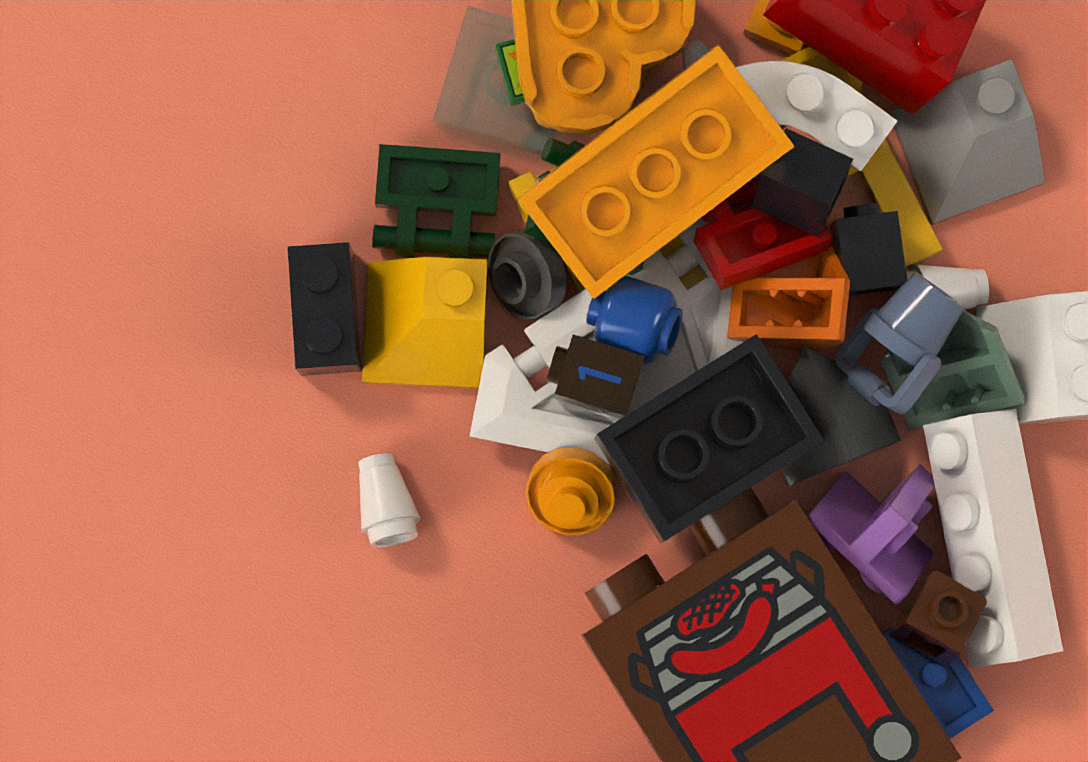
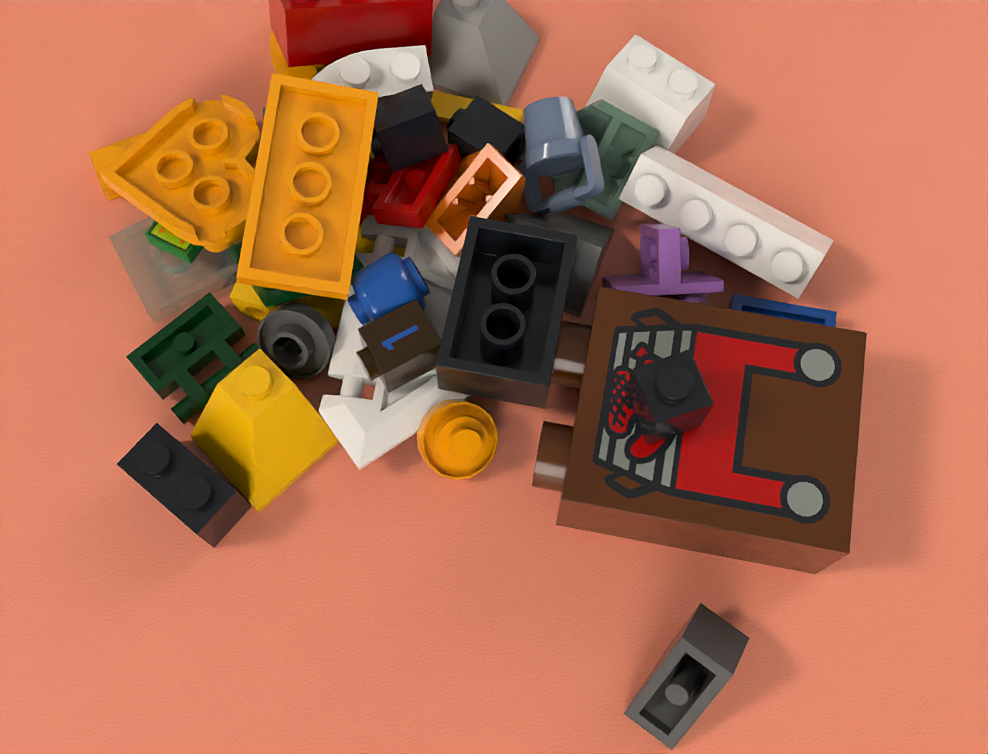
camera: 45 degrees left, 15 degrees down
white cone [358,453,421,548] -> none
reddish brown bracket [889,571,987,666] -> none
none -> black brick [625,349,714,445]

